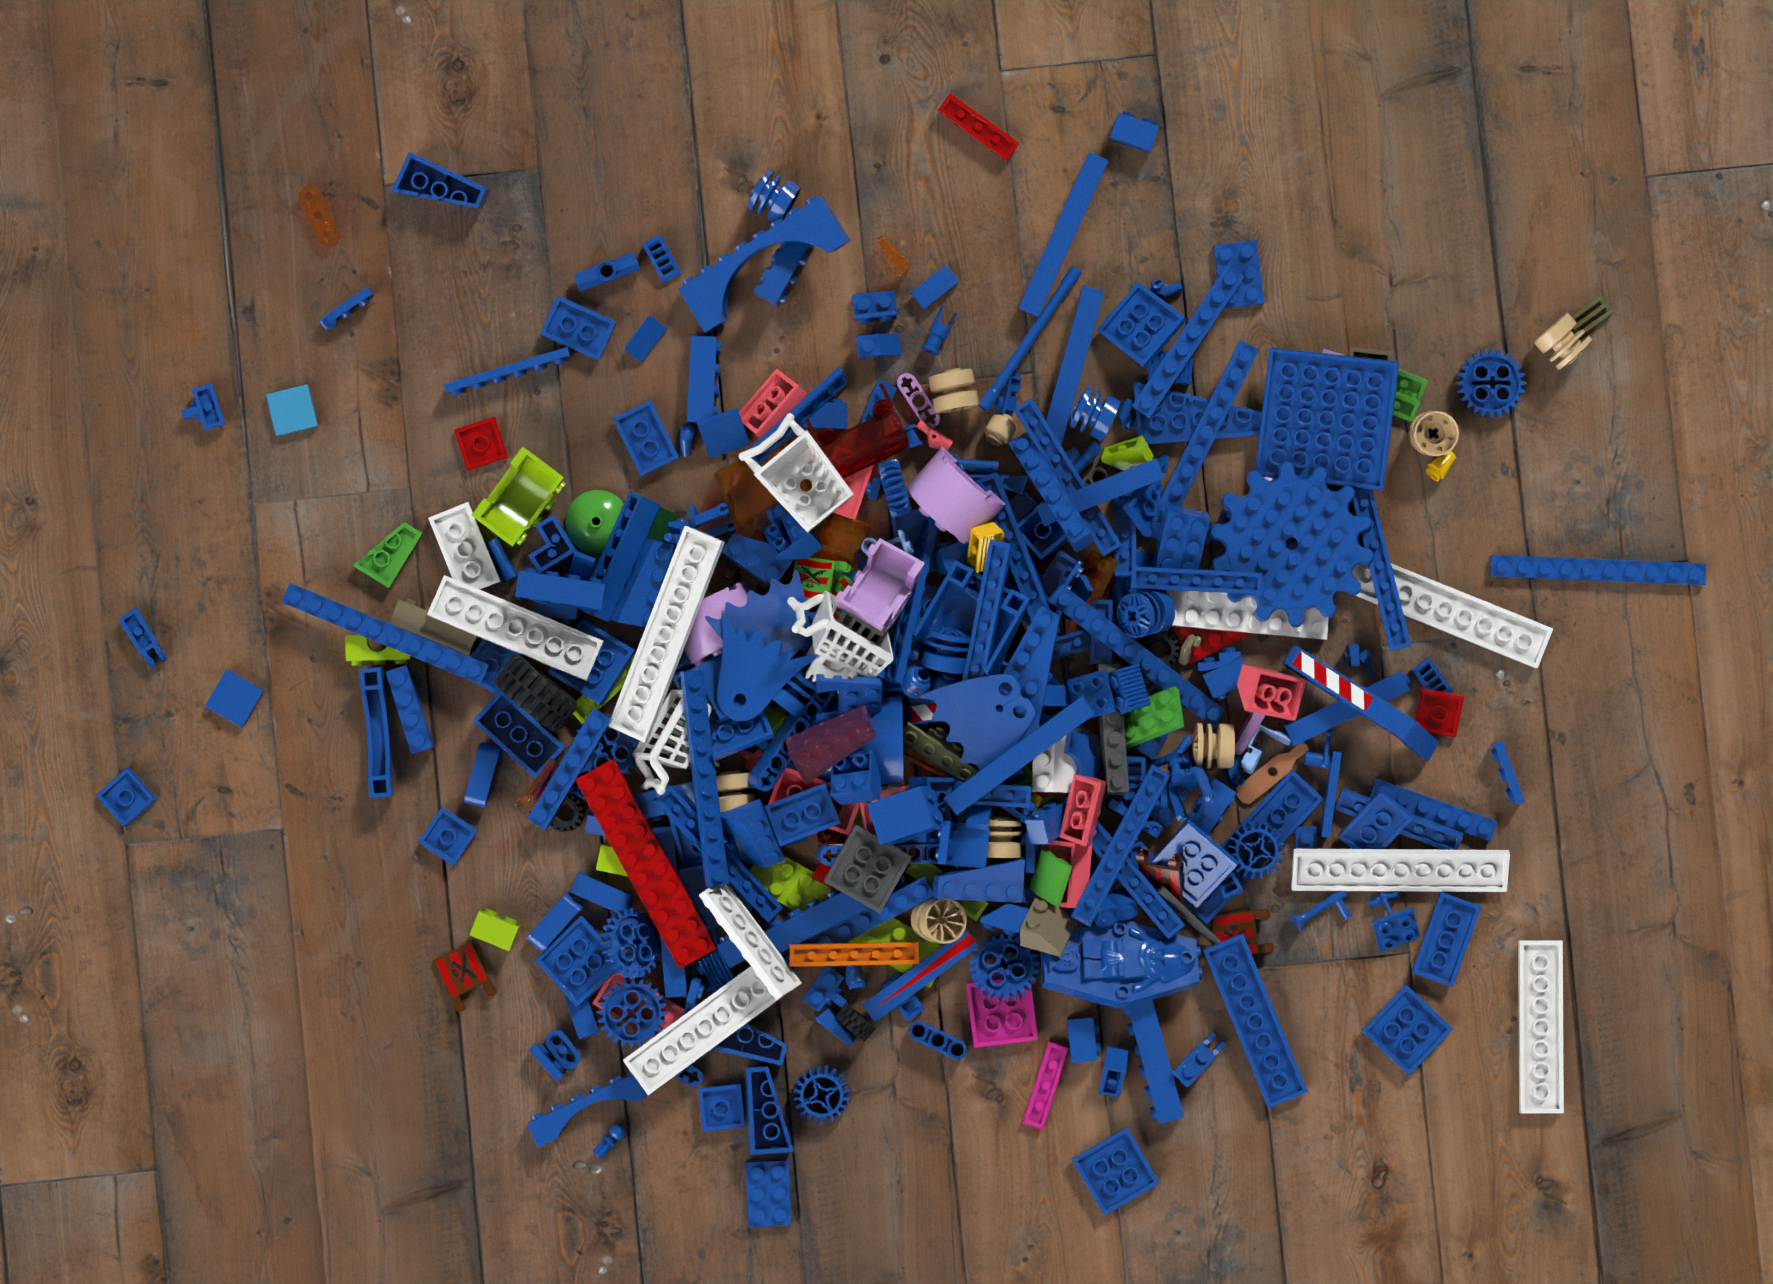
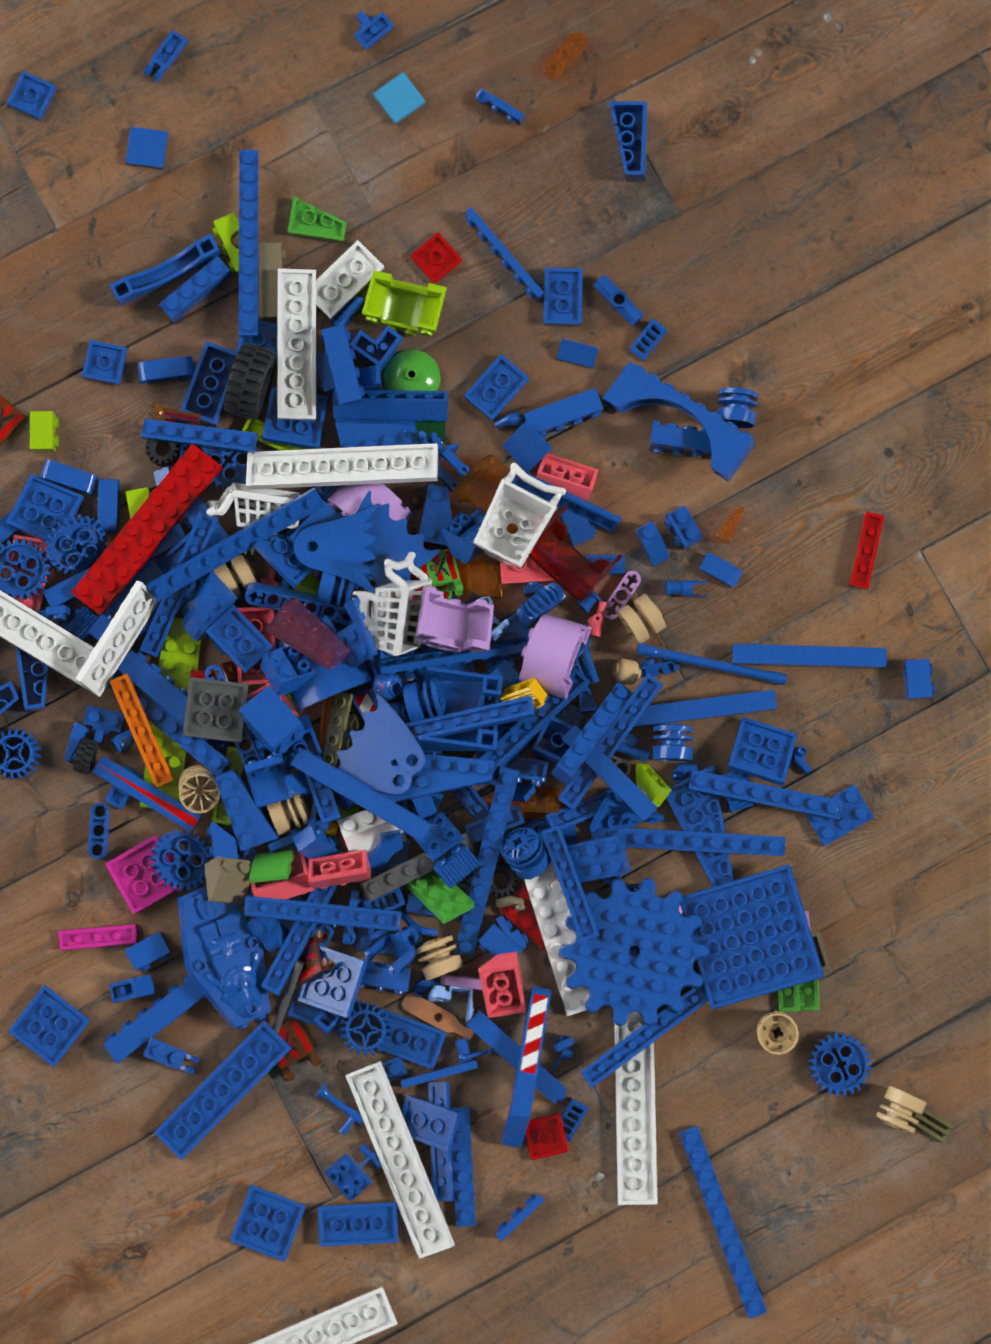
camera: 60 degrees right, 5 degrees down
yellow cone [1426,451,1457,481] -> none

